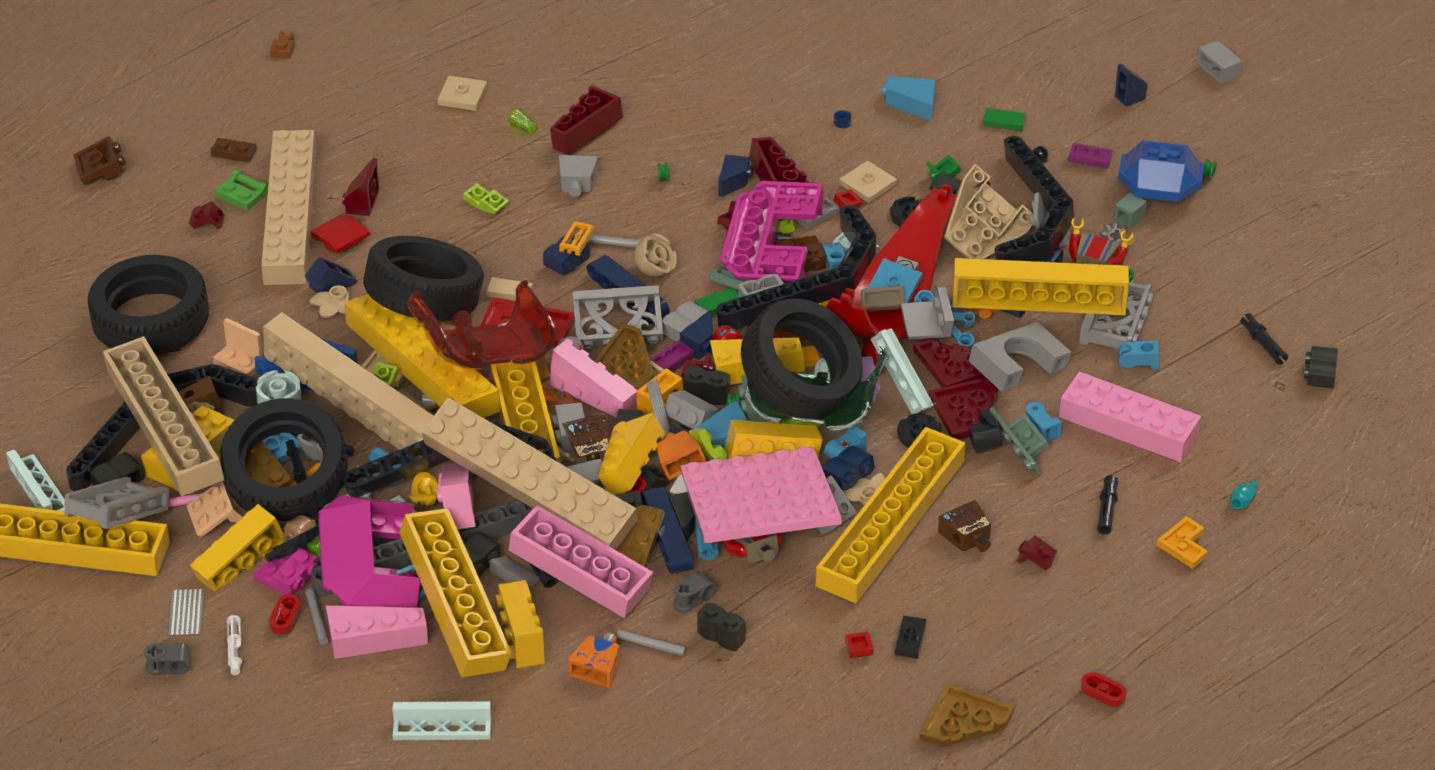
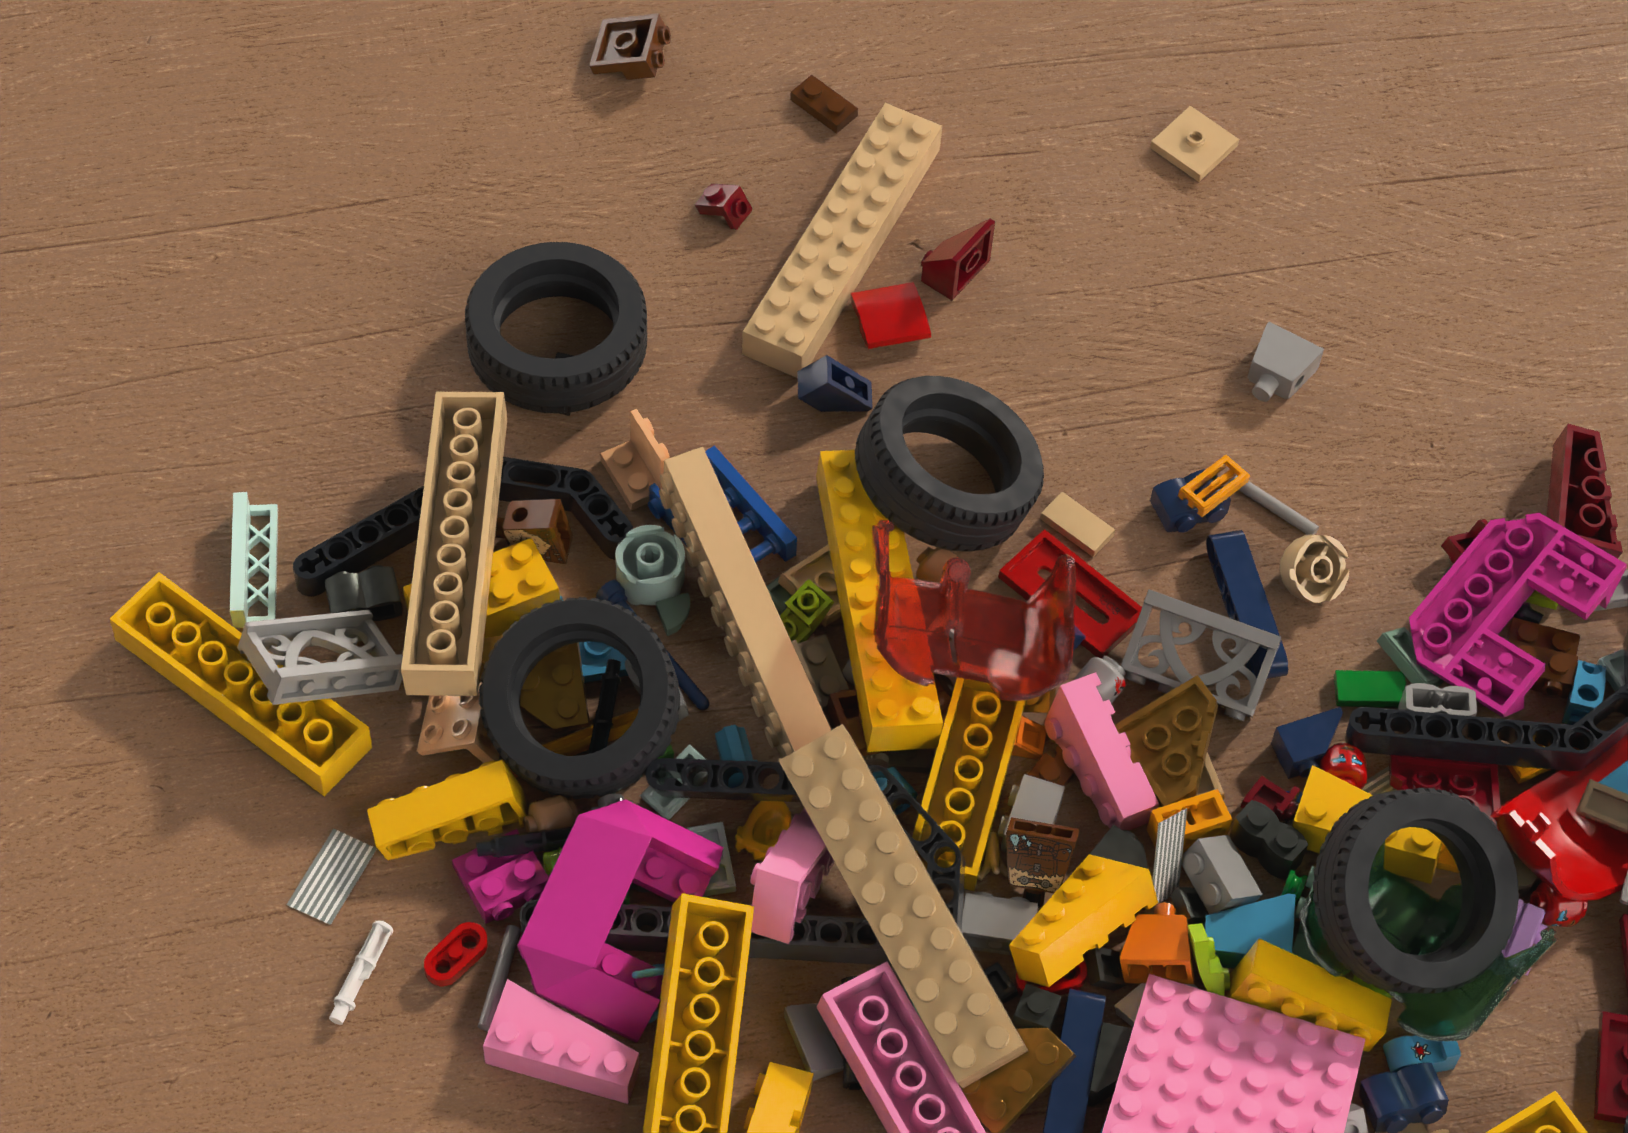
camera: 25 degrees right, 15 degrees up
dark grey piece [144,642,191,675] -> none
bright green plate [215,169,269,211] -> none
tan plate [310,285,350,318] -> none
lime slope [462,183,509,214] -> none
pearl dark grey brick [464,532,501,577] -> none
clear neon green cone [507,108,538,135] -> none
dark red wedge [550,85,623,155] -> none
magenta plate [650,340,694,371] -> none
green bush [658,163,669,182] -> none
light grey brick [662,301,708,342] -> none
dark blue slope [718,155,753,197] -> none
light aqua fence [871,328,933,414] -> none
black tile [897,413,942,447] -> none

